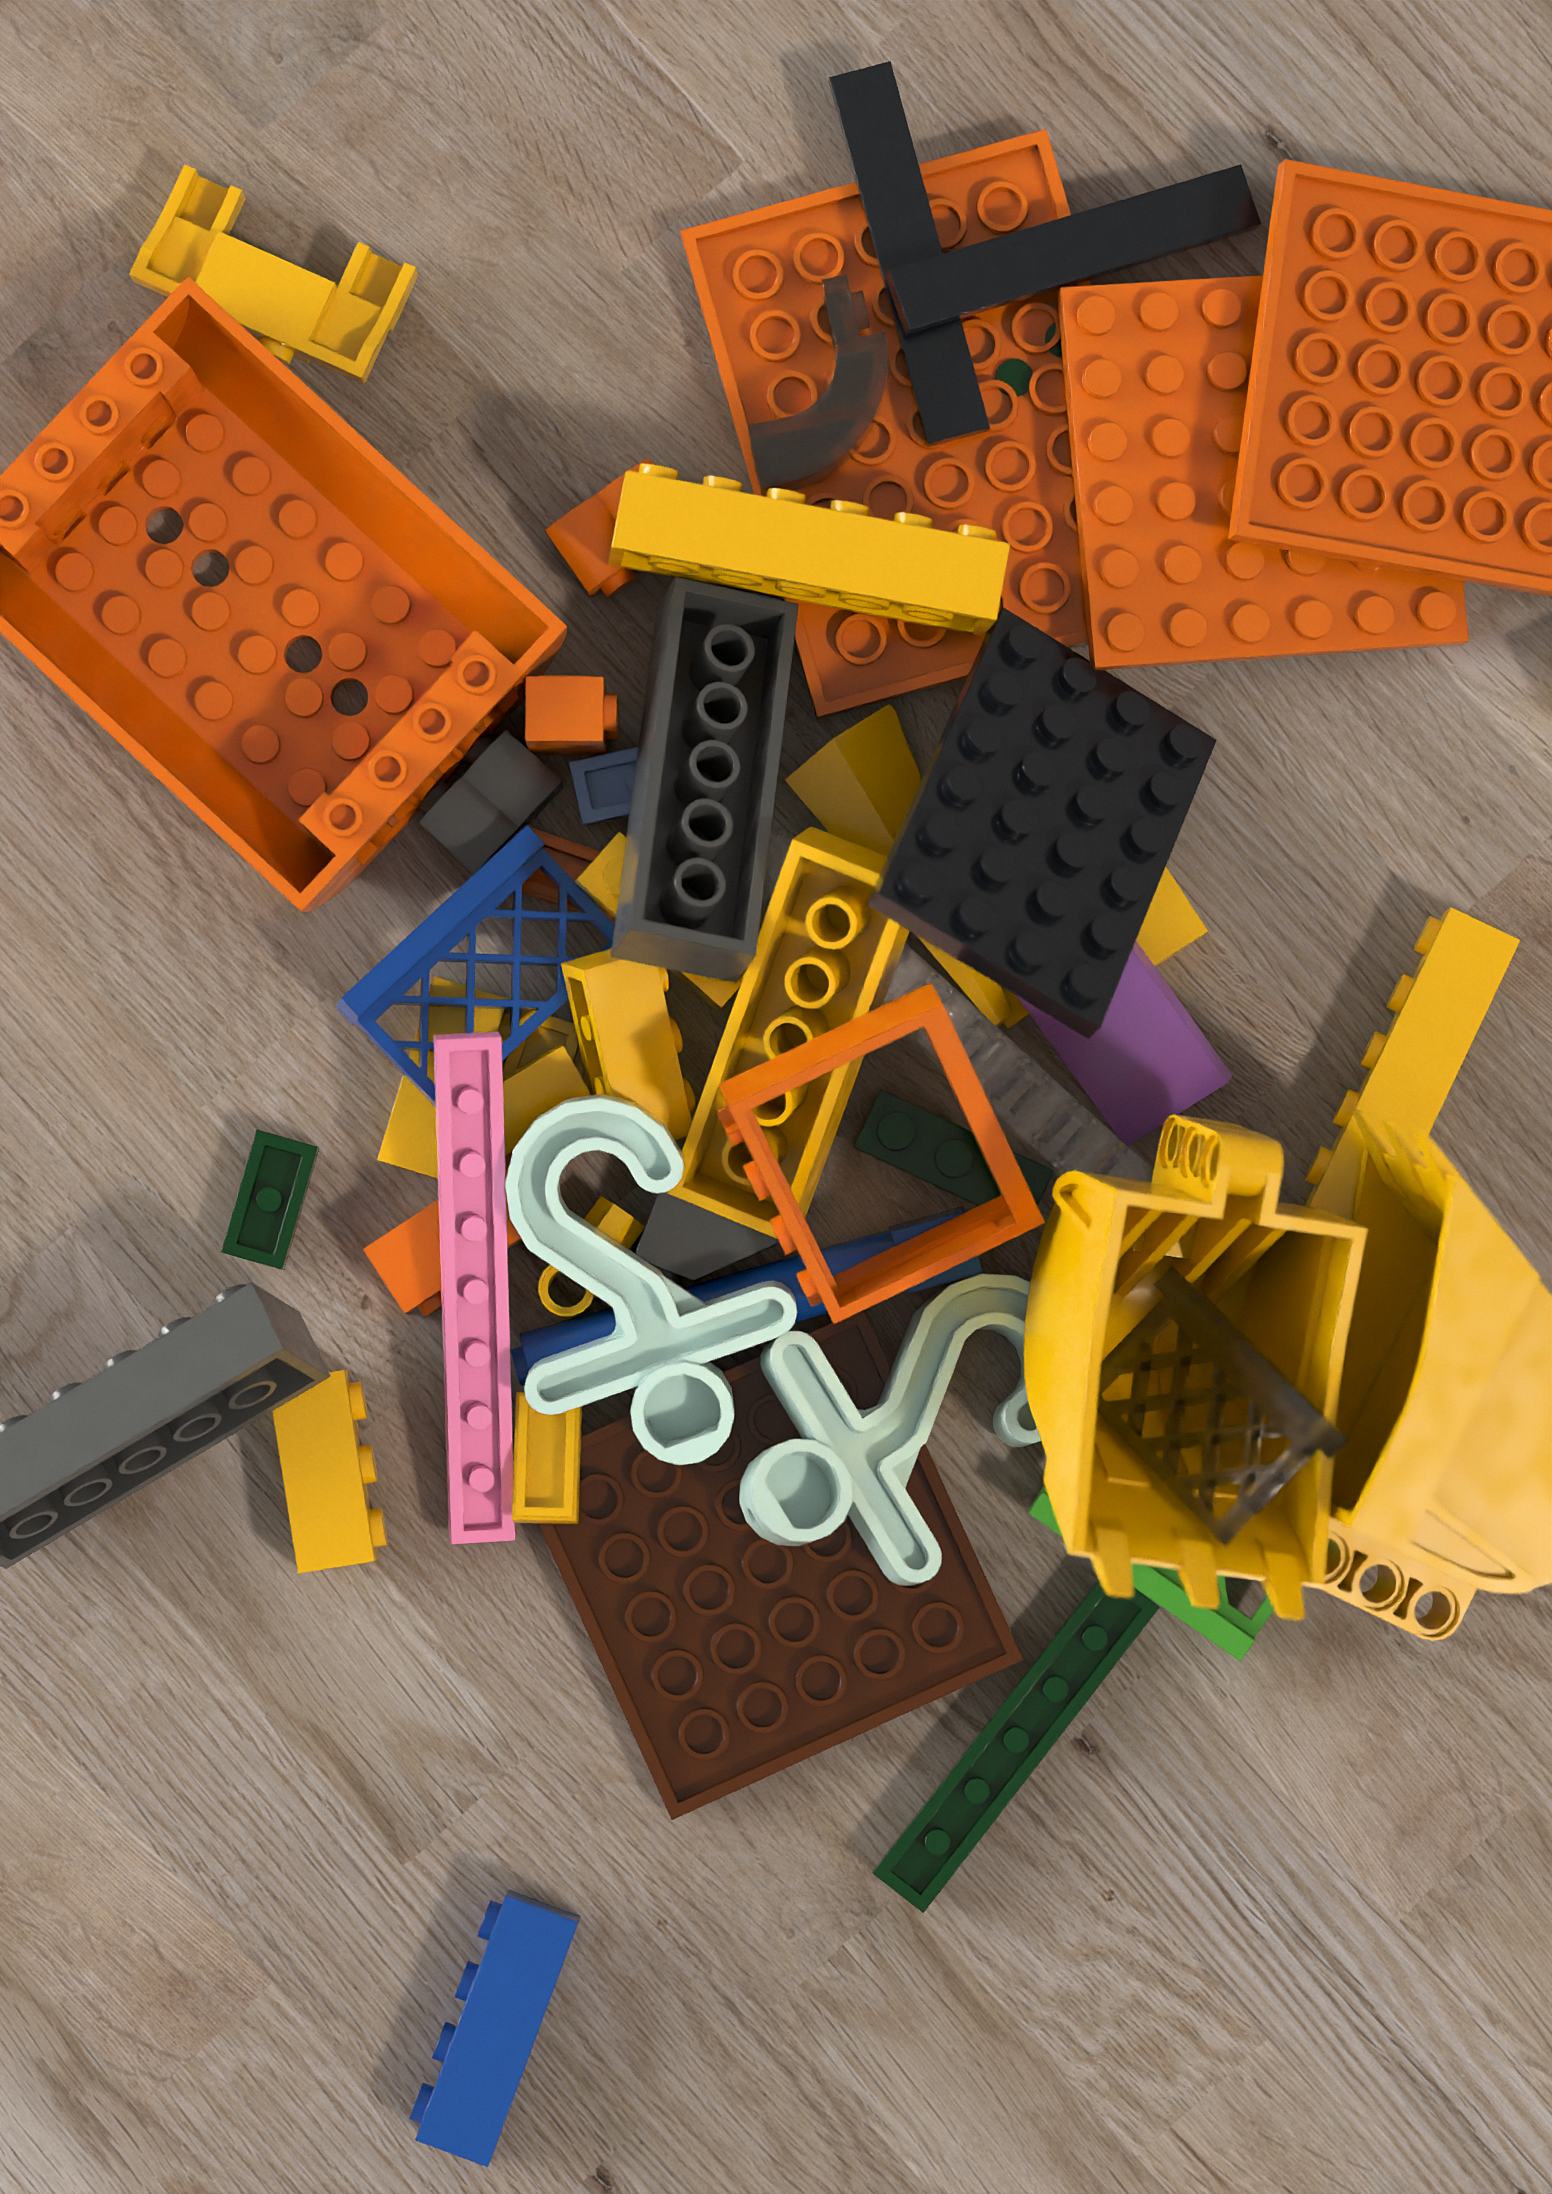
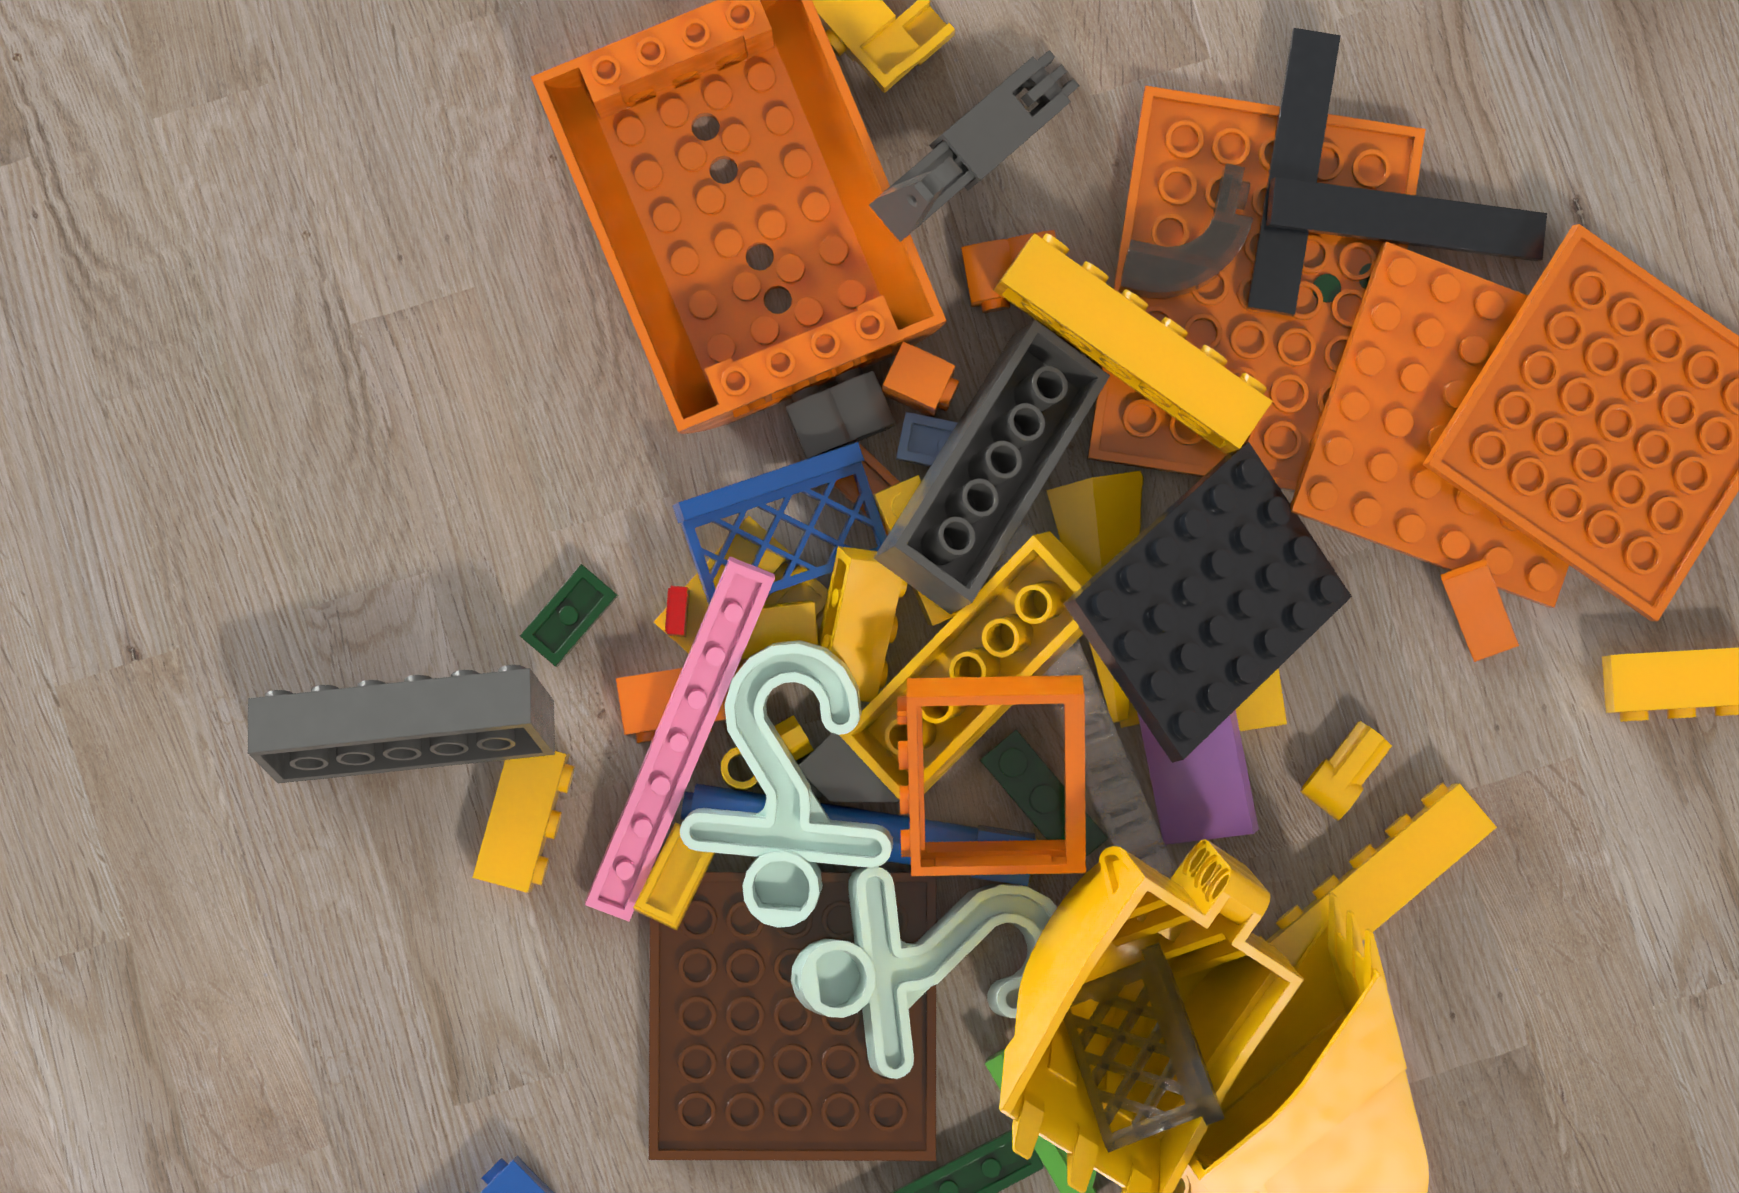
camera: 25 degrees right, 0 degrees up
none -> red tile [665,586,690,637]
none -> dark grey hinge [869,50,1080,242]
none -> yellow piece [1300,721,1392,821]
none -> orange tile [1441,558,1519,662]

